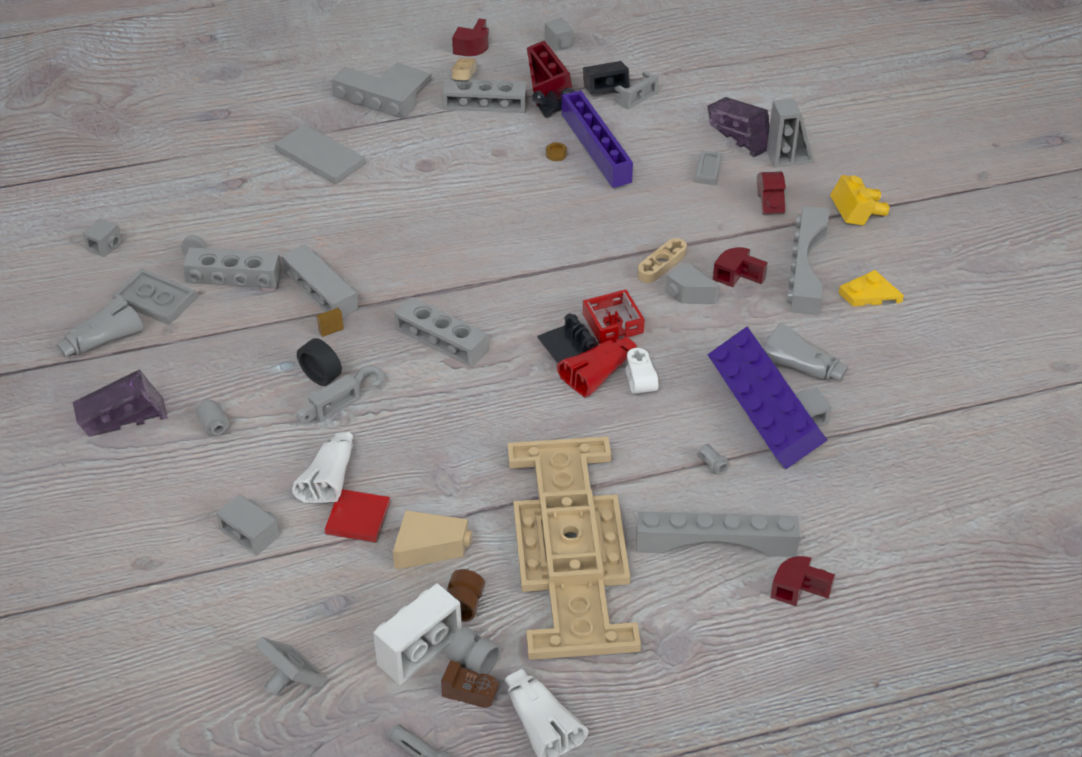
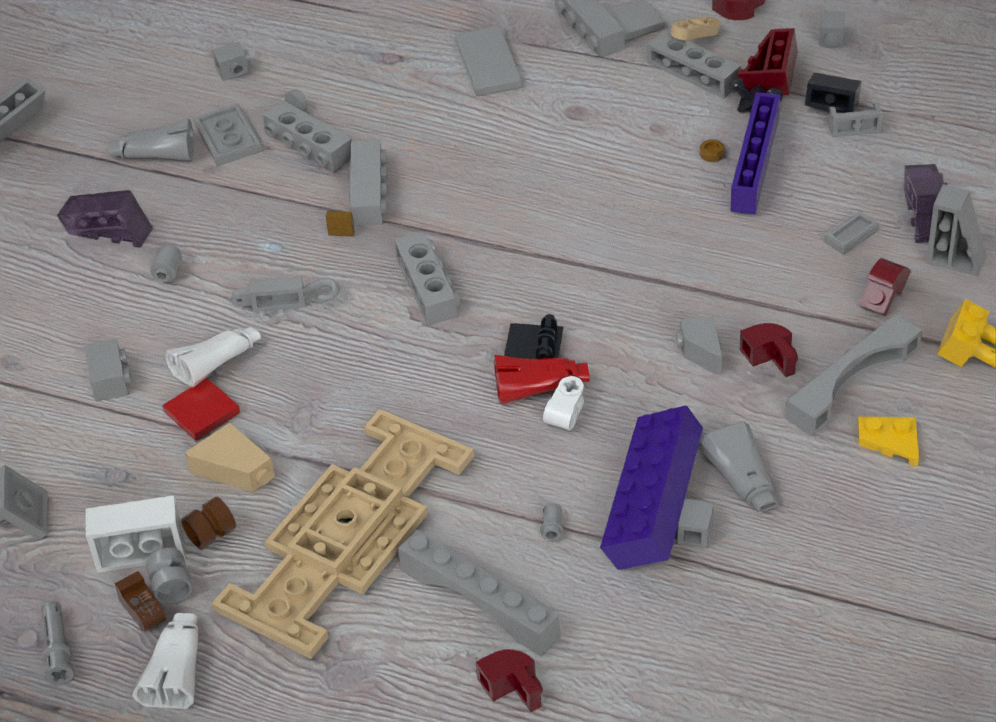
camera: 40 degrees right, 0 degrees up
black tyre [297,338,342,386] -> none
red piece [582,289,645,344] -> none
tan beam [638,238,687,283] -> none

